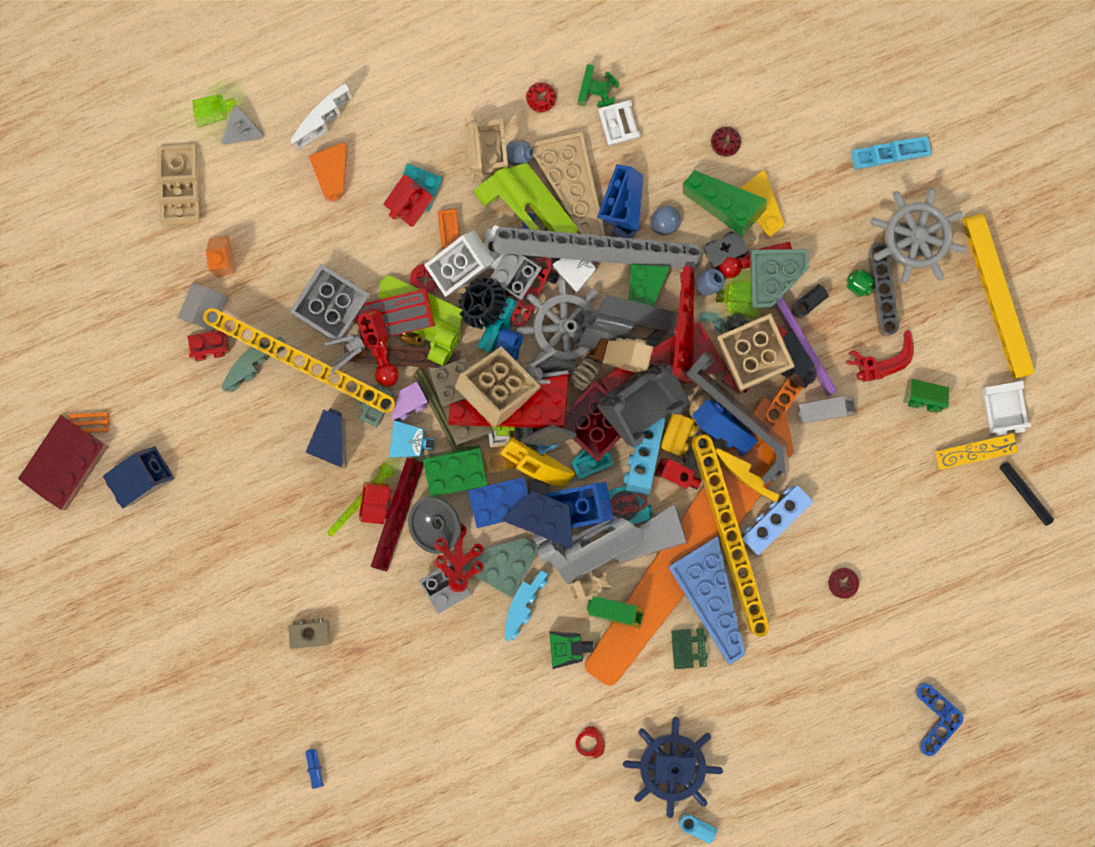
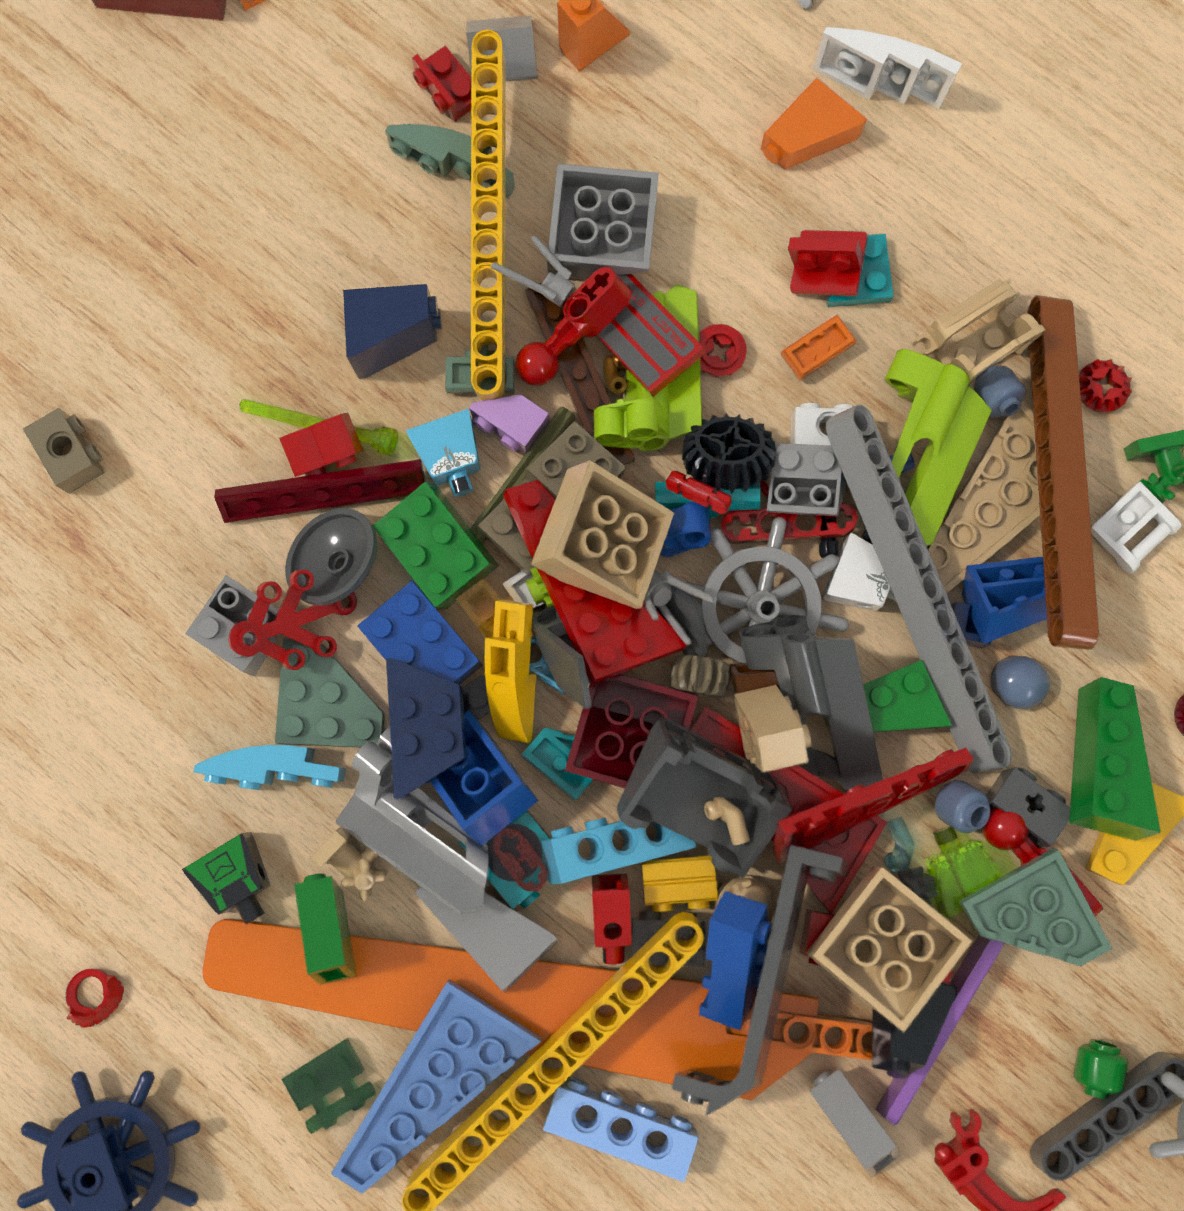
camera: 65 degrees right, 5 degrees down
dark blue slope [103,446,175,509] -> none
white brick [424,230,495,297] -> none
yellow slope [715,448,779,502] -> none
black piece [792,284,829,318] -> none
none -> red axle [666,471,732,514]
none -> tan arm [704,797,750,845]
none -> dark orange beam [1027,295,1099,650]

